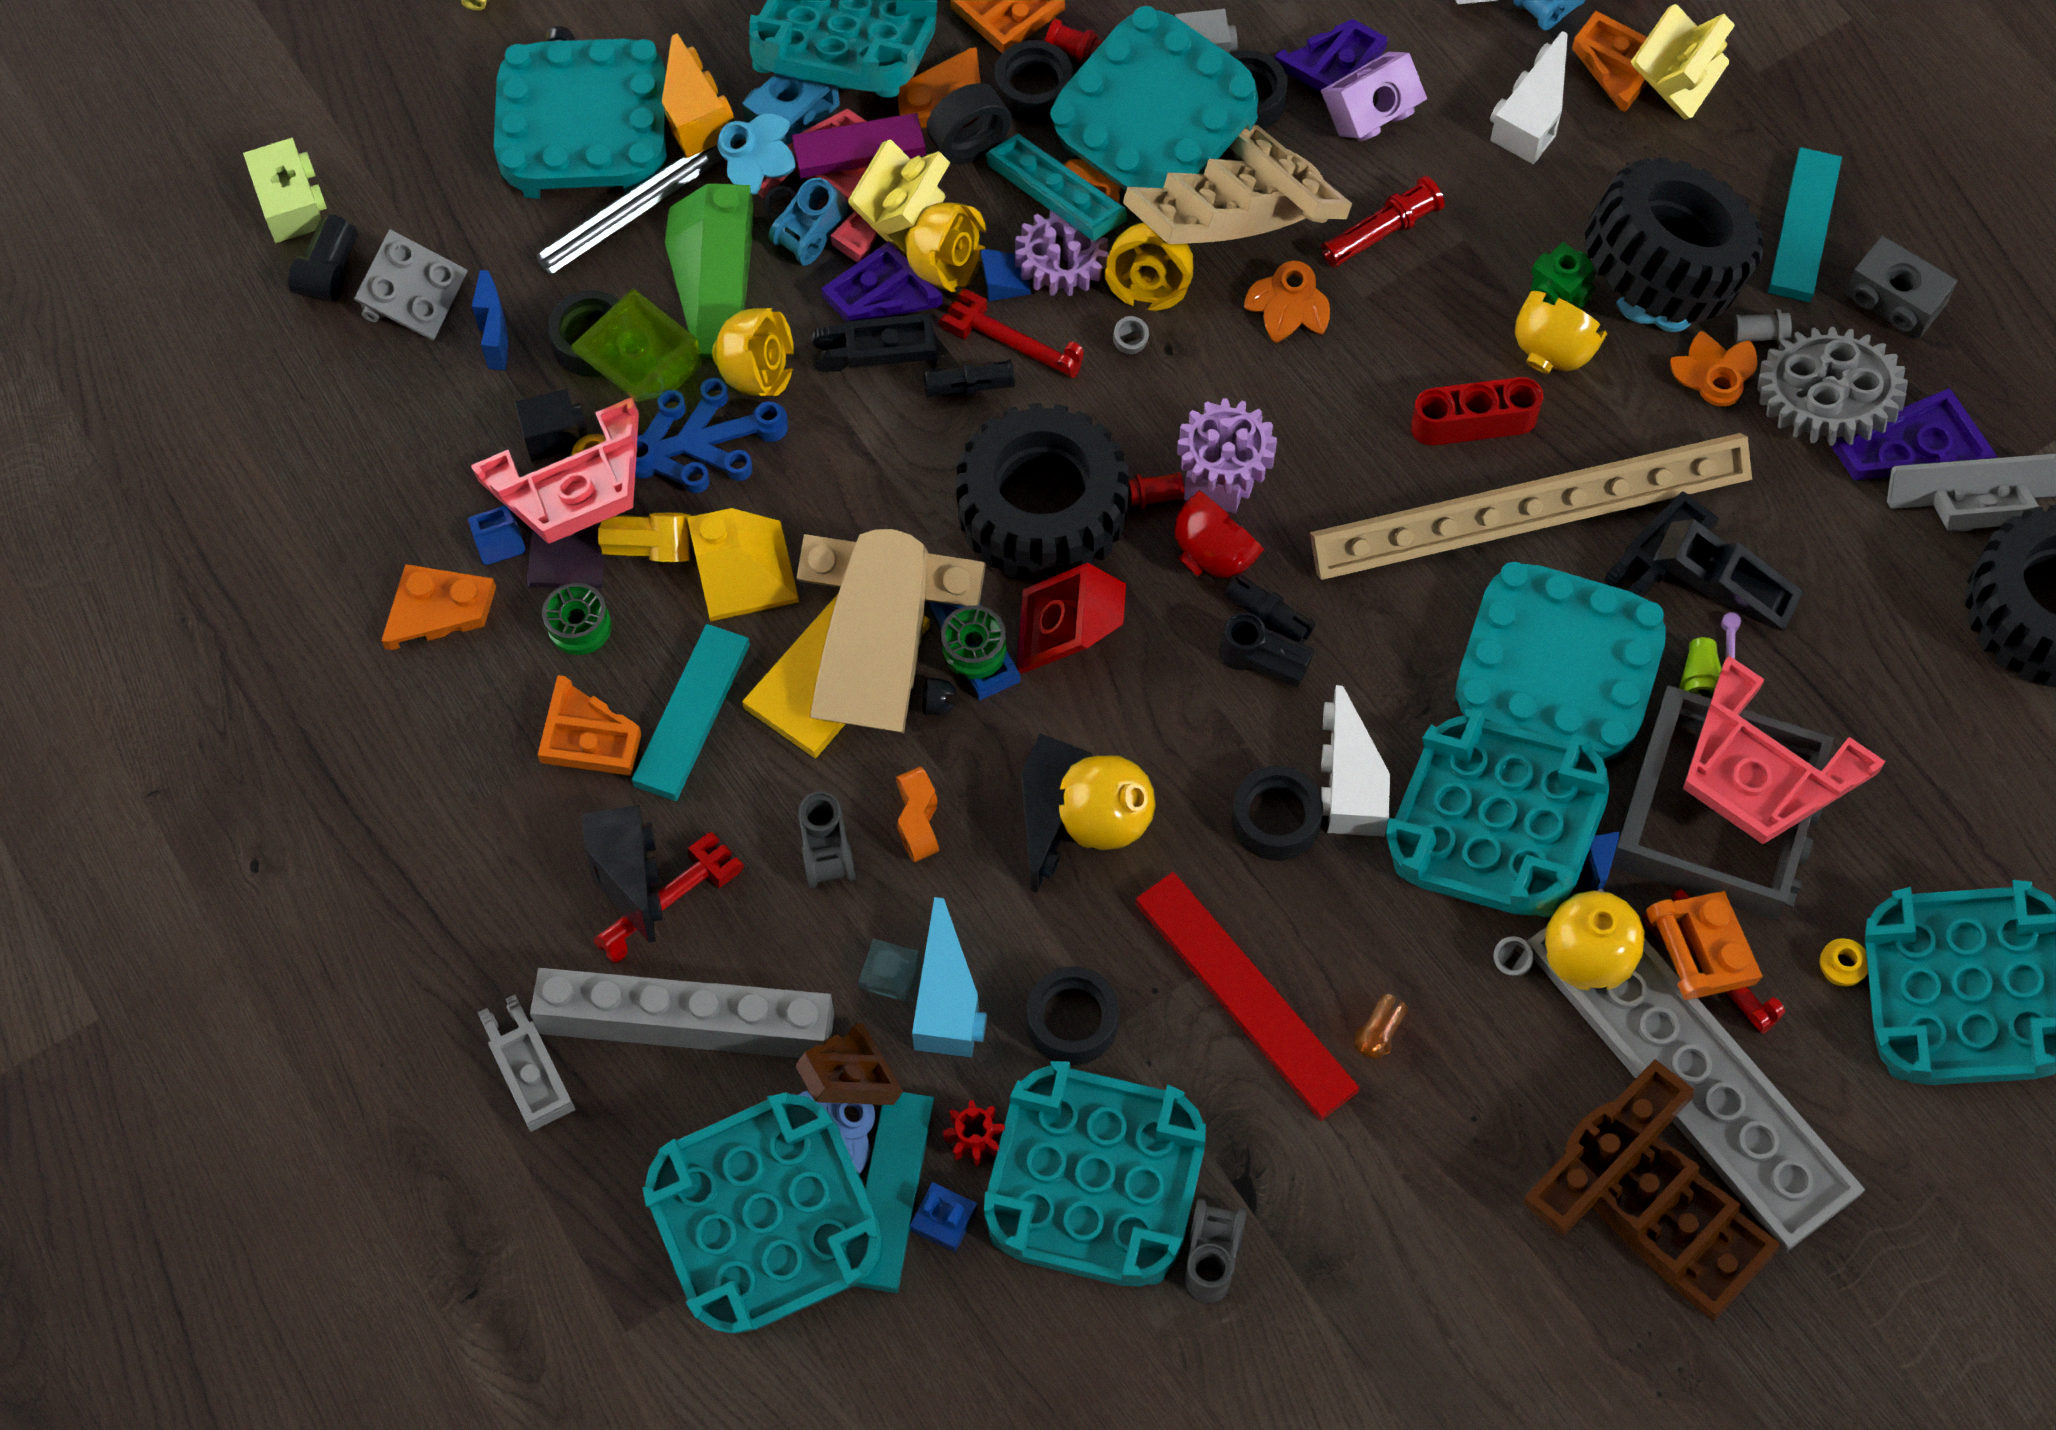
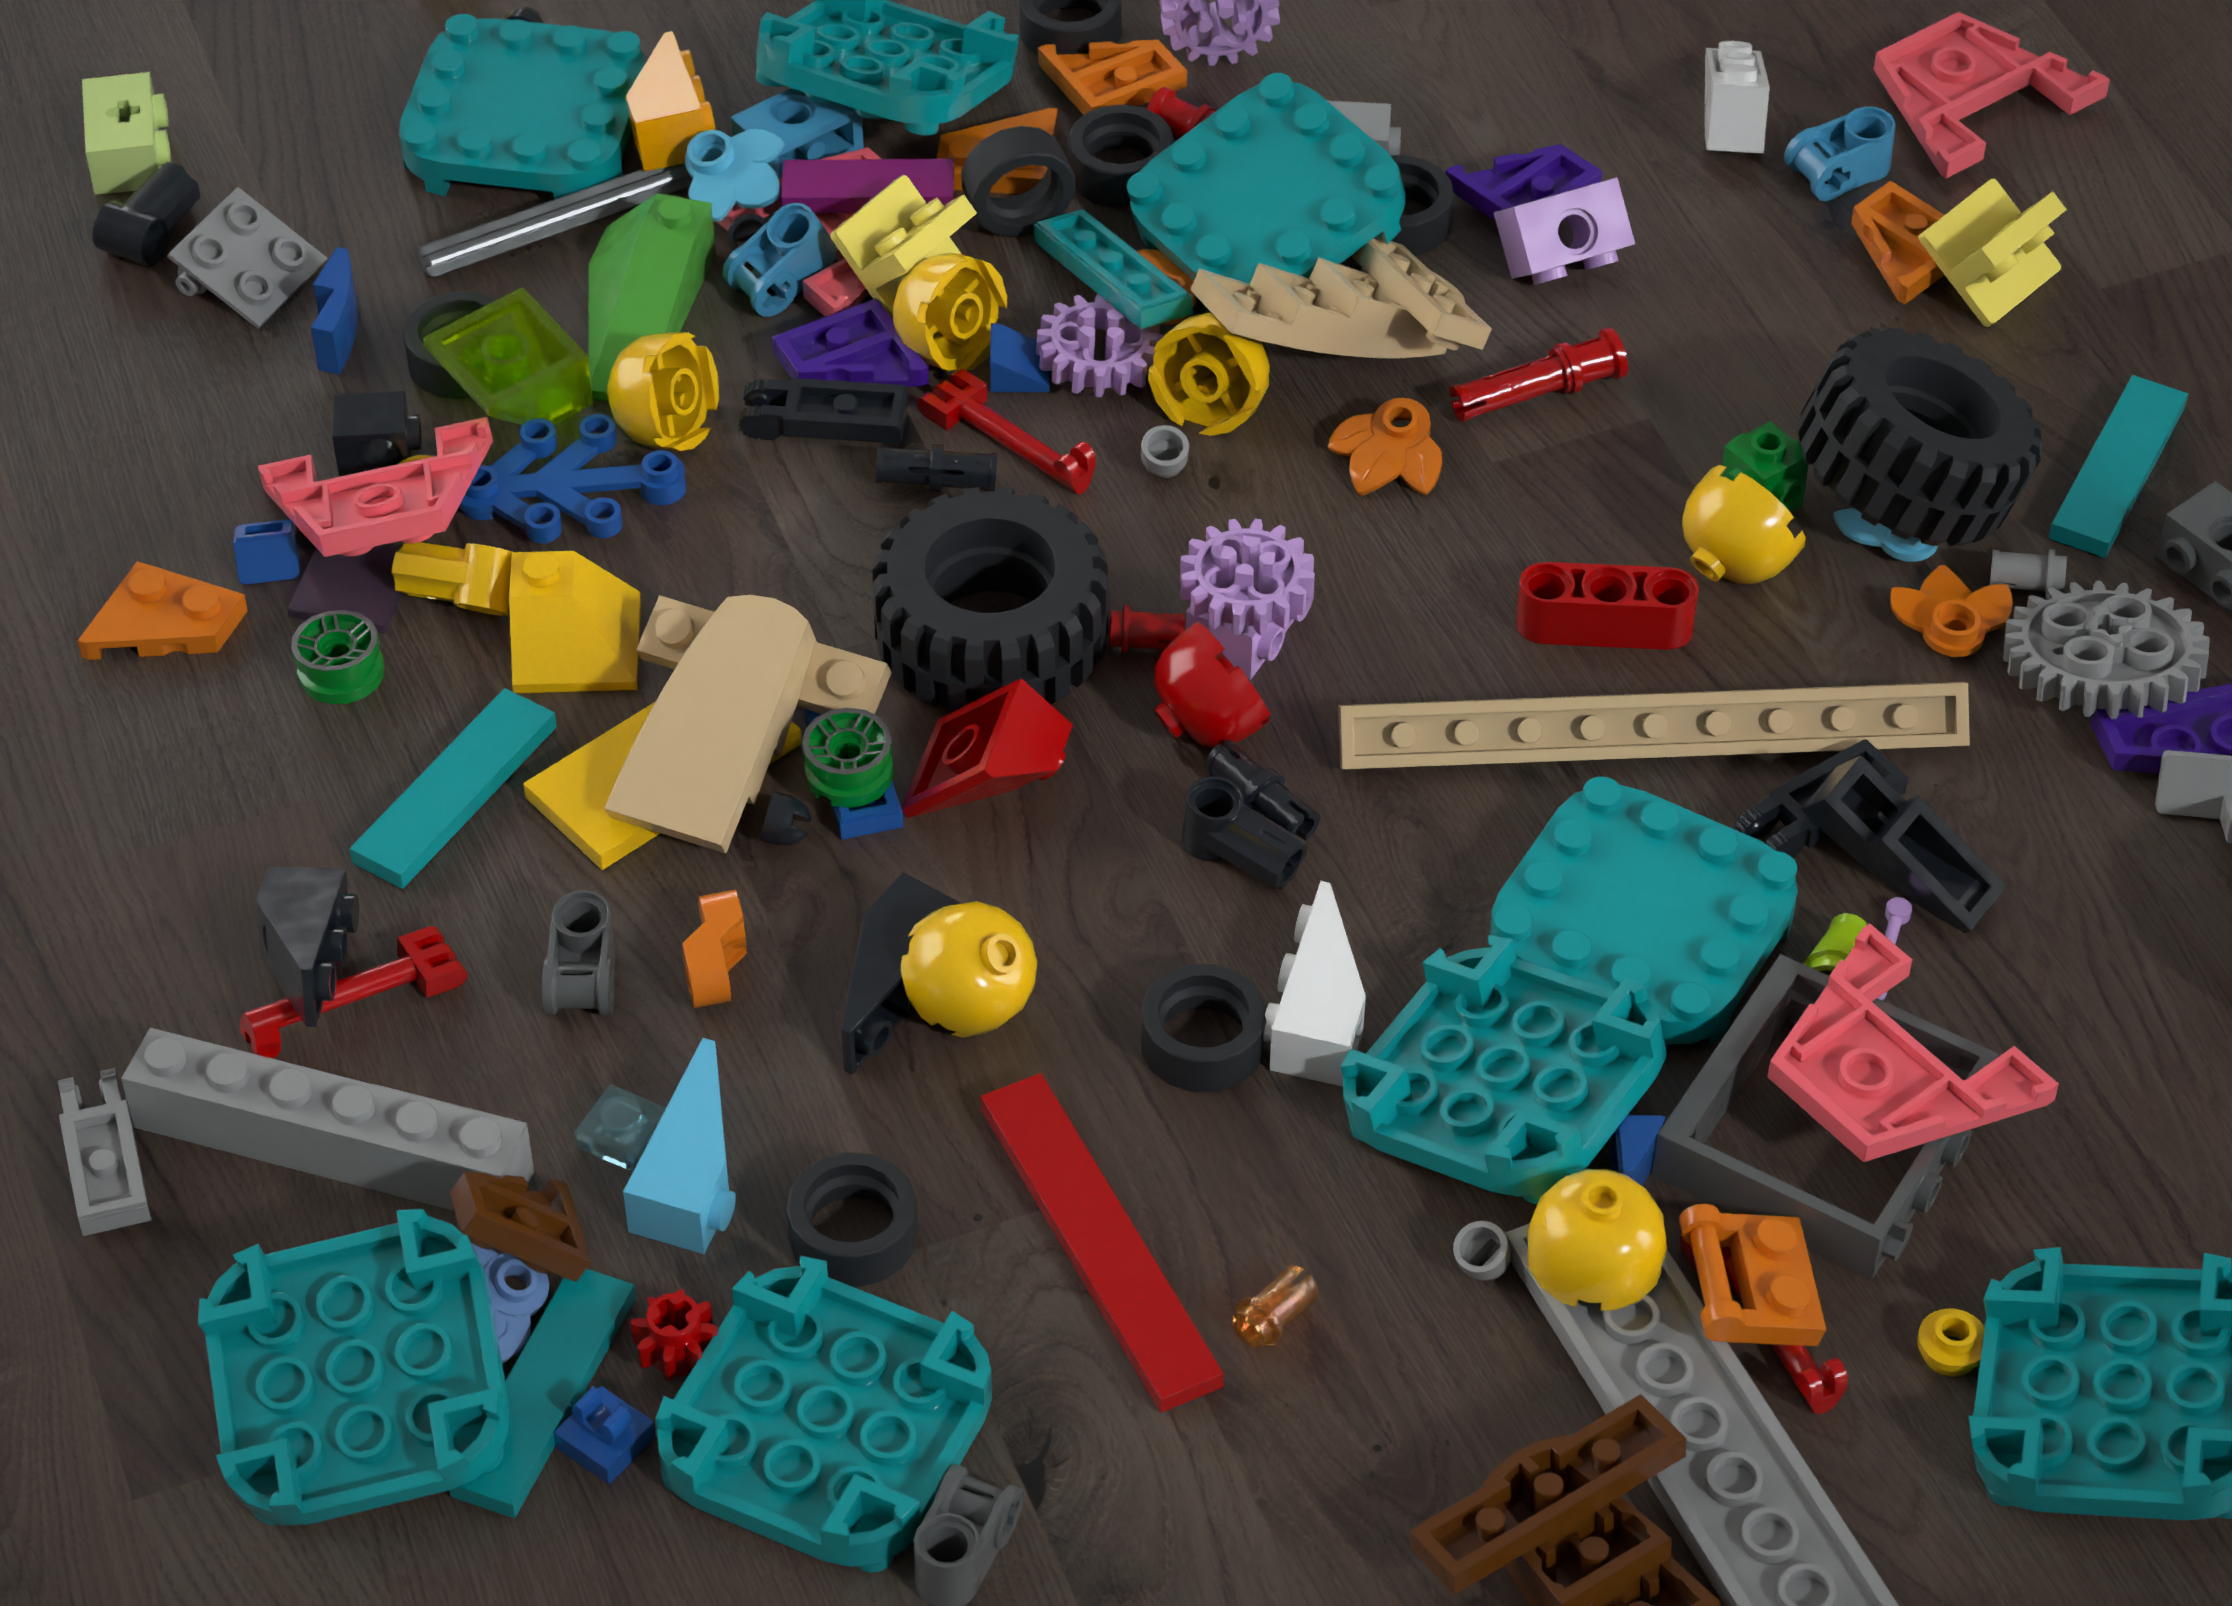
camera: 10 degrees right, 15 degrees down
orange wing [538,675,642,776] -> none
white slope [1490,31,1568,165] -> none

